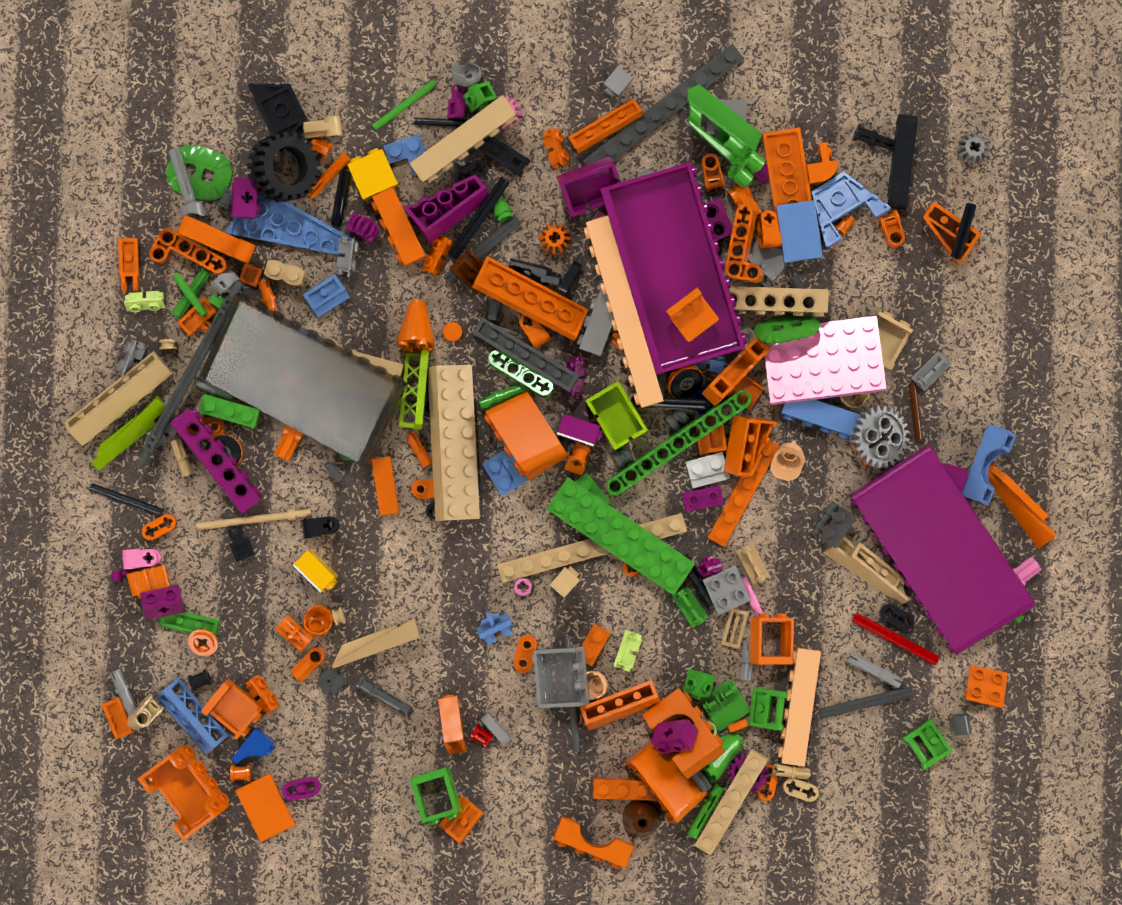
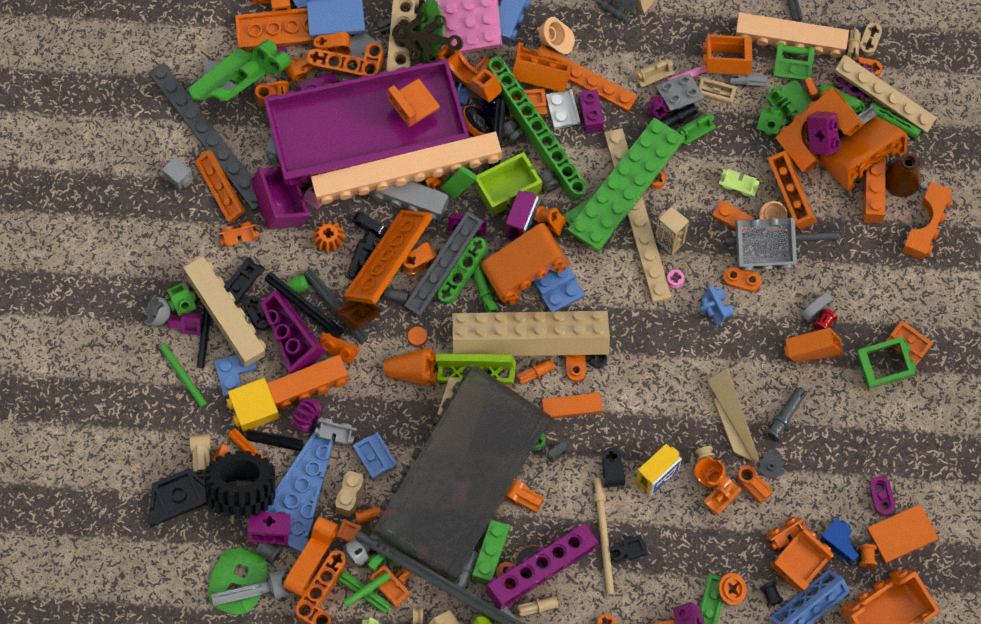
camera: 90 degrees left, 20 degrees down
none -> dark brown plant [392,12,464,63]
none -> bright green tile [440,165,477,199]

